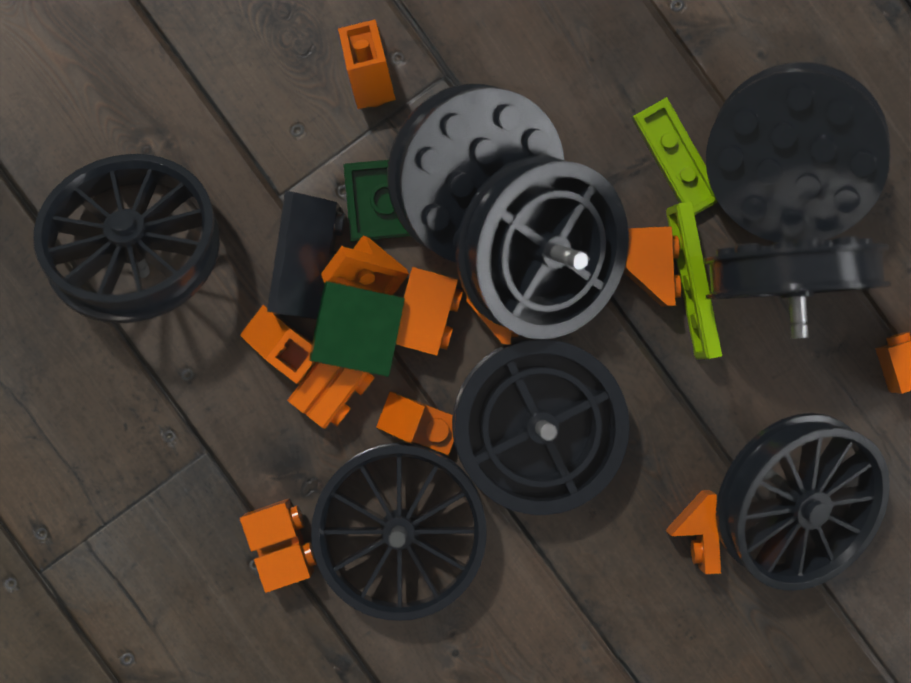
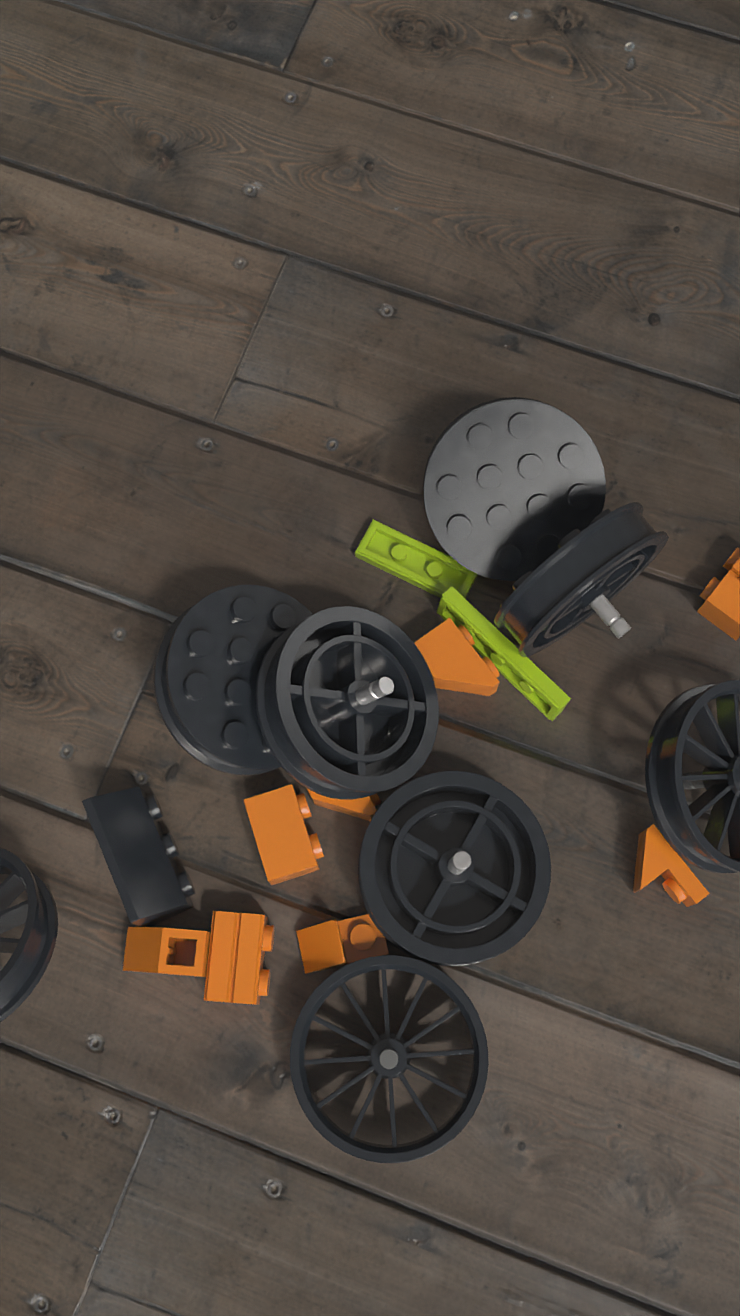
camera: 30 degrees left, 15 degrees down
orange piece [240,498,317,593] -> none
dark green tile [309,281,405,377] -> none
orange slope [321,236,409,296] -> none
orange slope [338,19,396,109] -> none
dark green tile [343,160,411,242] -> none

